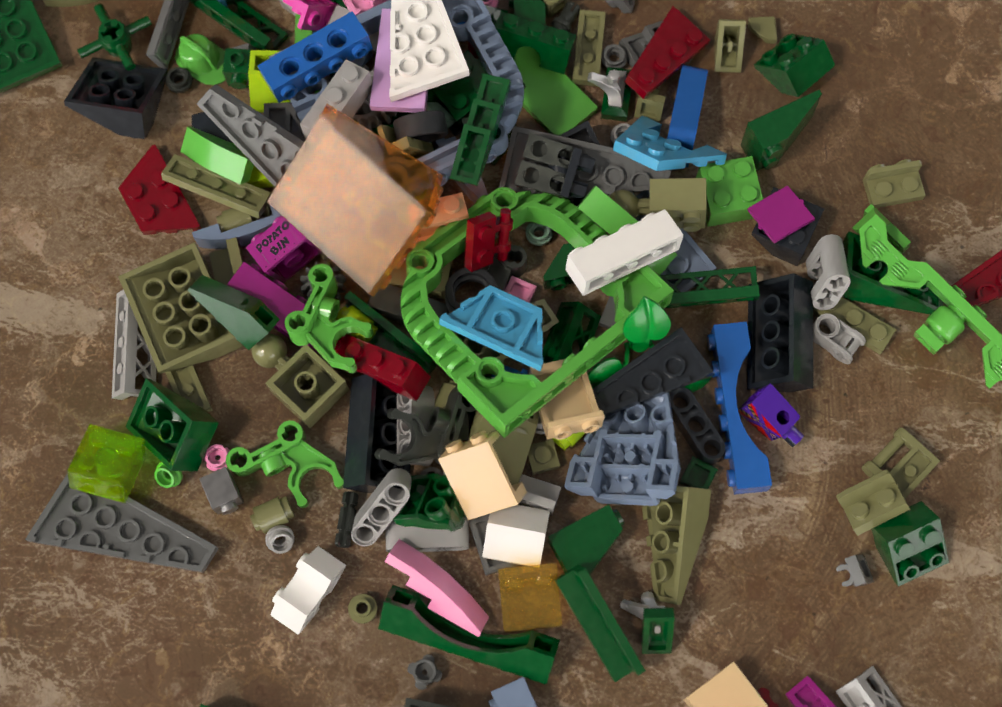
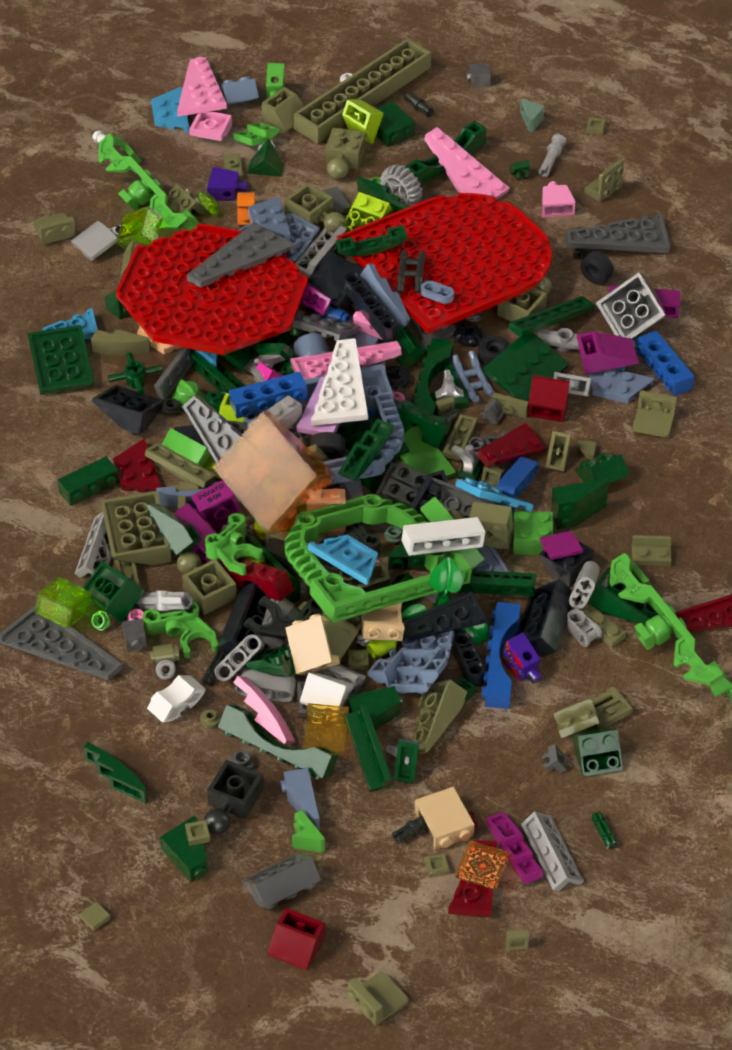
camera: 10 degrees right, 25 degrees down
dark red plate [464,208,513,272] -> none
none -> dark green brick [57,456,119,506]
none -> light grey piece [137,591,192,611]
none -> dark green axle [591,812,617,849]

